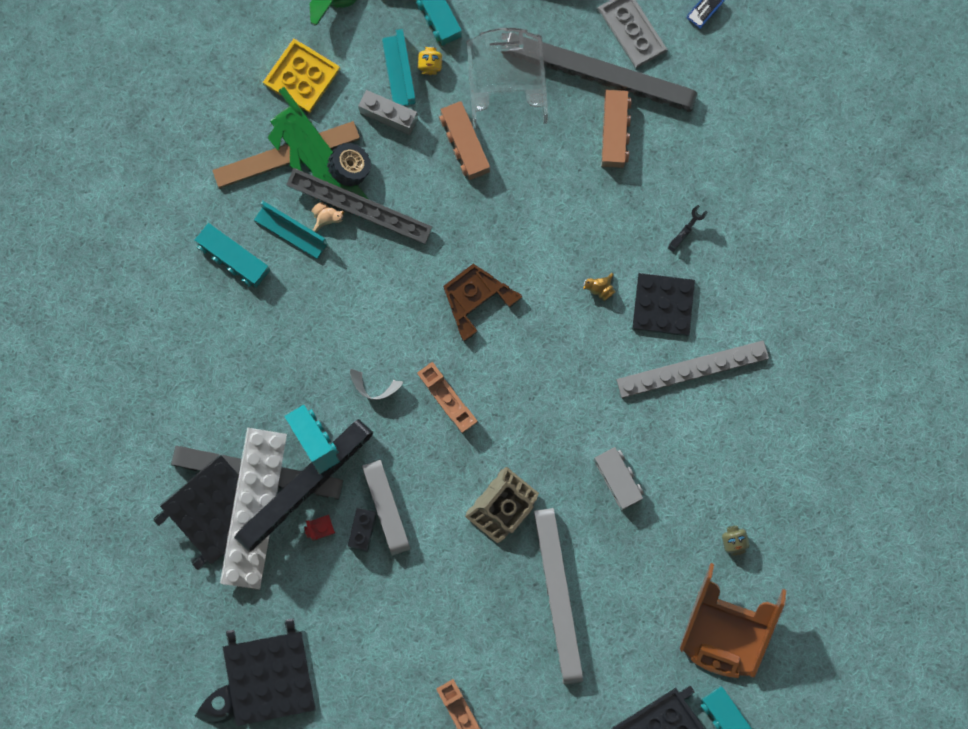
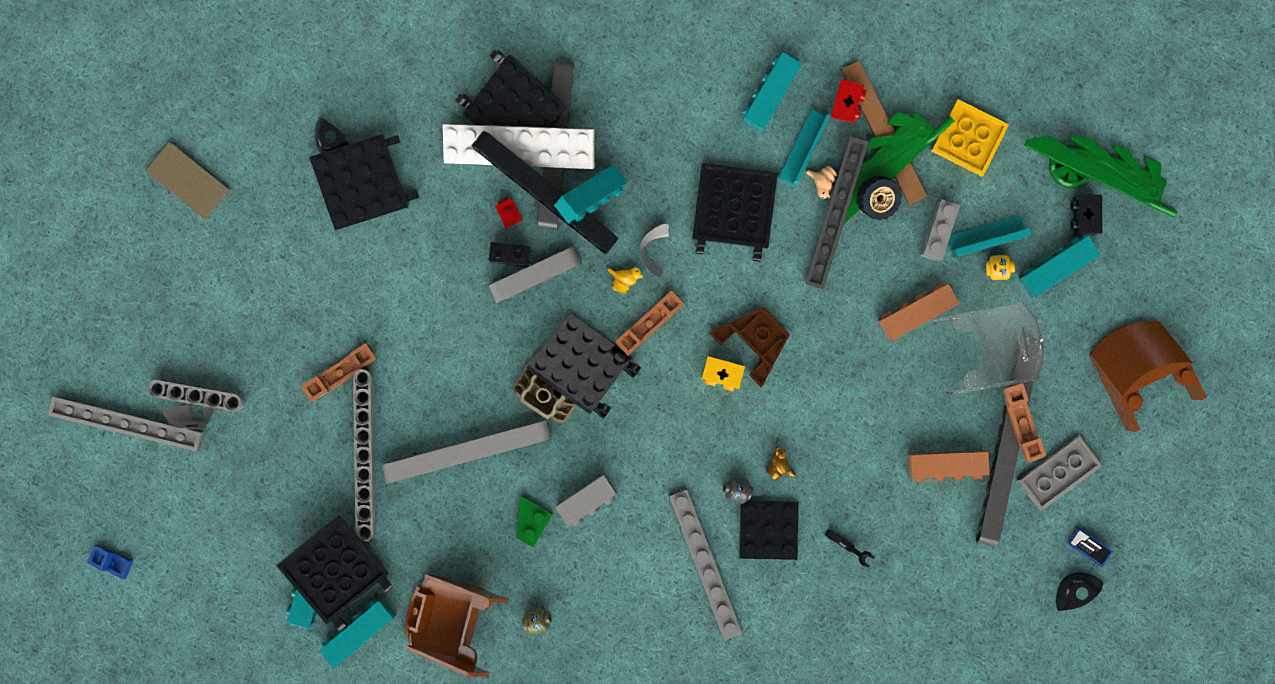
camera: 90 degrees right, 10 degrees up
none -> light grey beam [353,369,376,542]
none -> green wing [517,495,553,547]
none -> black plate [527,313,641,419]
none -> yellow animal [607,267,643,294]
none -> black plate [692,163,778,262]
none -> yellow brick [701,356,745,391]
none -> dark grey head [723,477,753,504]
none -> red brick [831,79,867,124]
none -> nougat slope [1003,382,1046,462]
none -> black piece [1056,572,1104,611]

